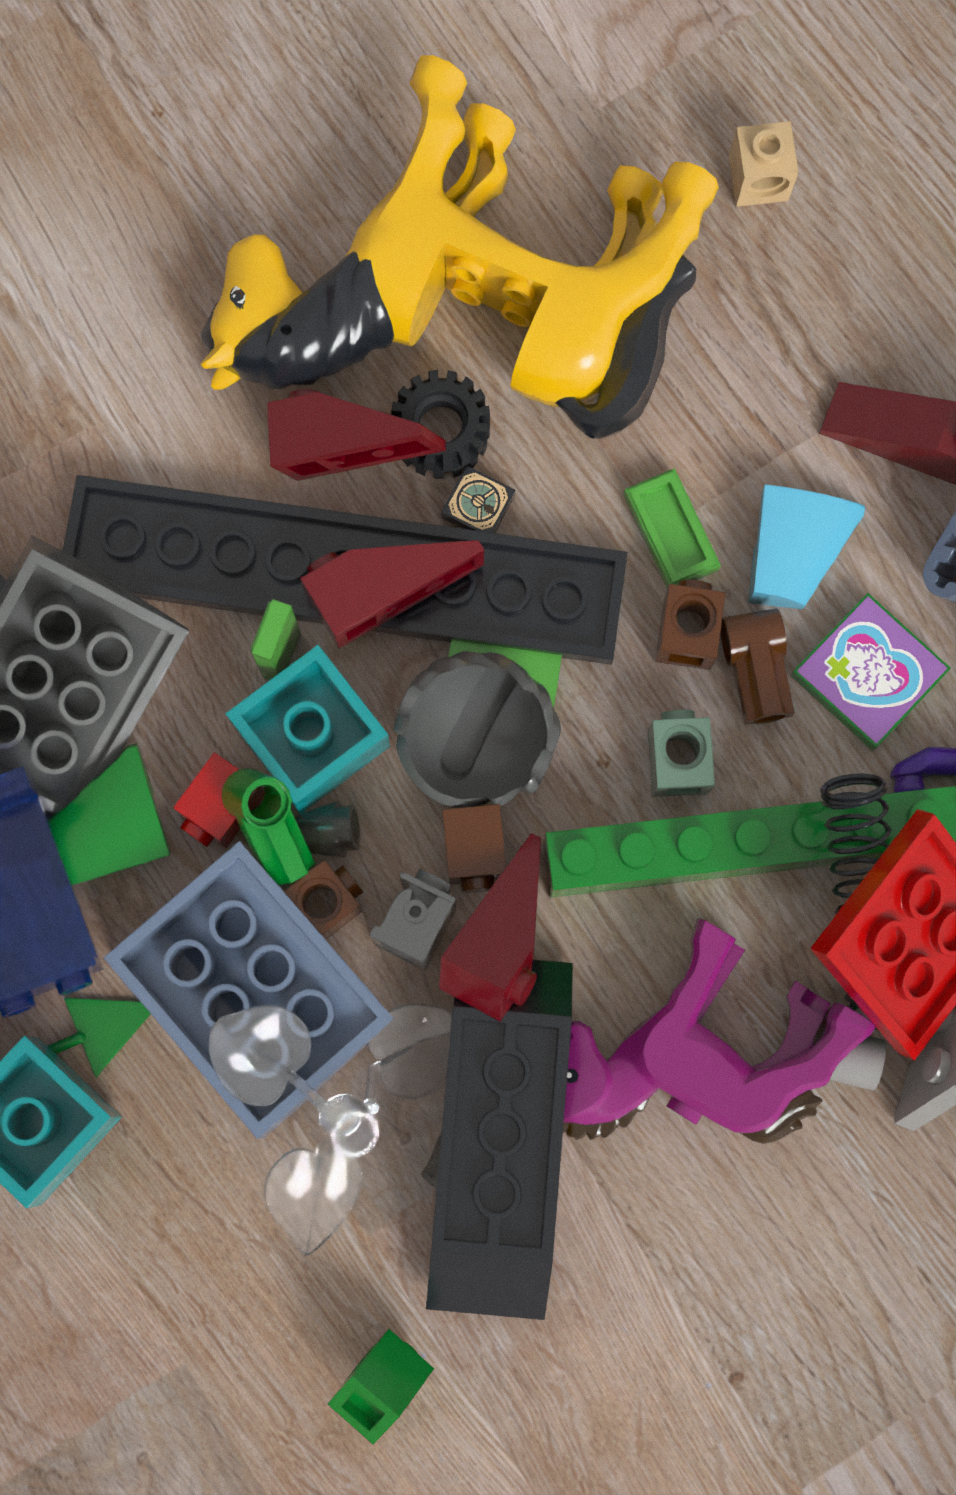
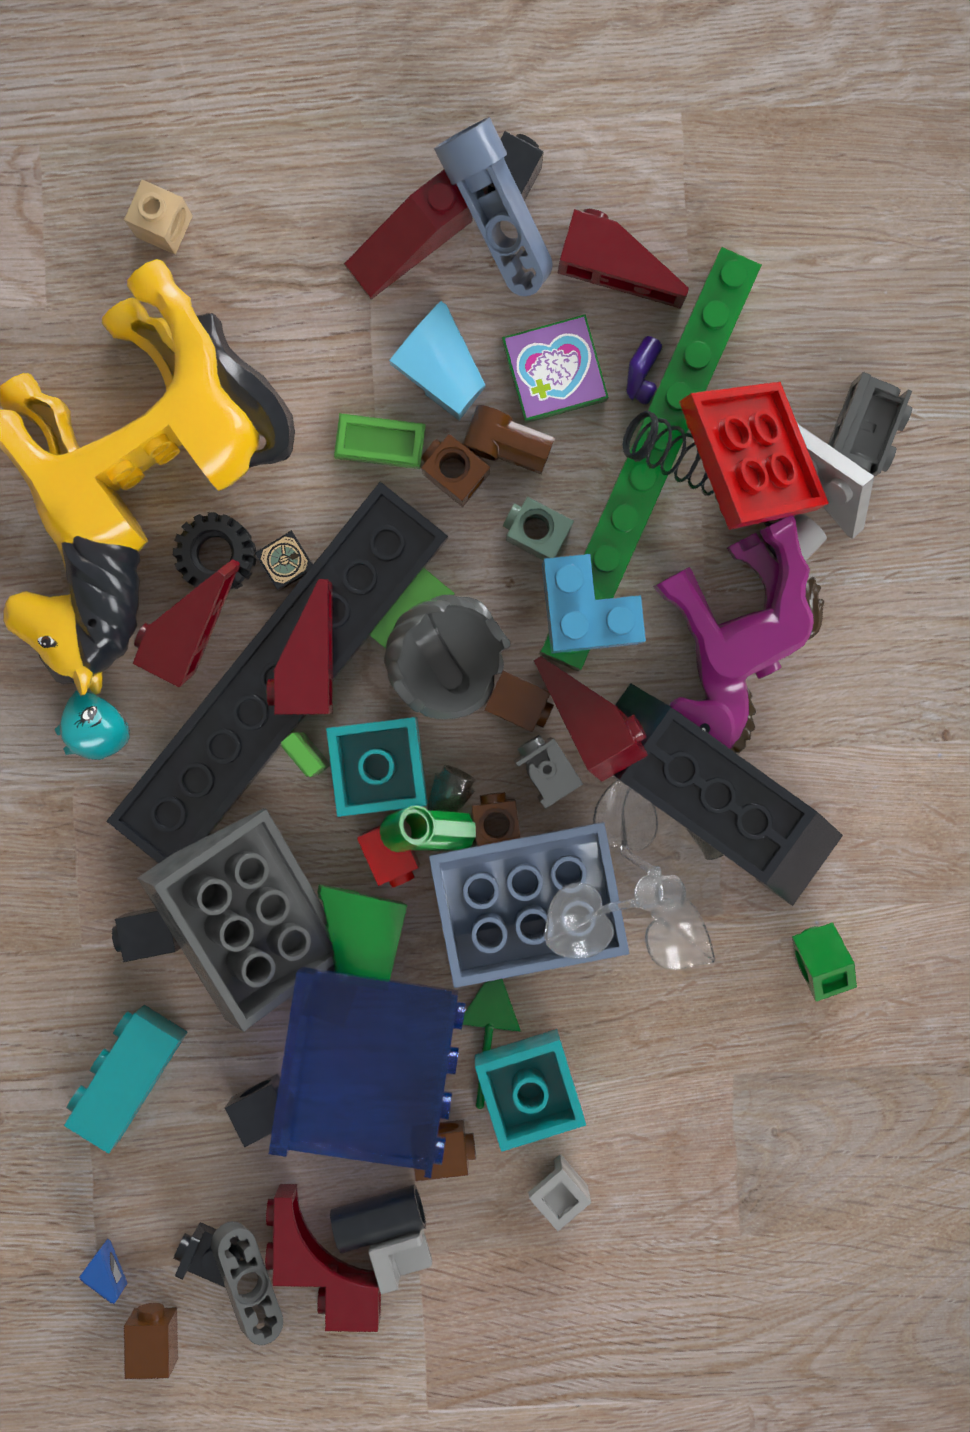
camera: 55 degrees left, 10 degrees up
none -> teal piece [54,690,130,760]
none -> dark azure brick [542,554,646,654]

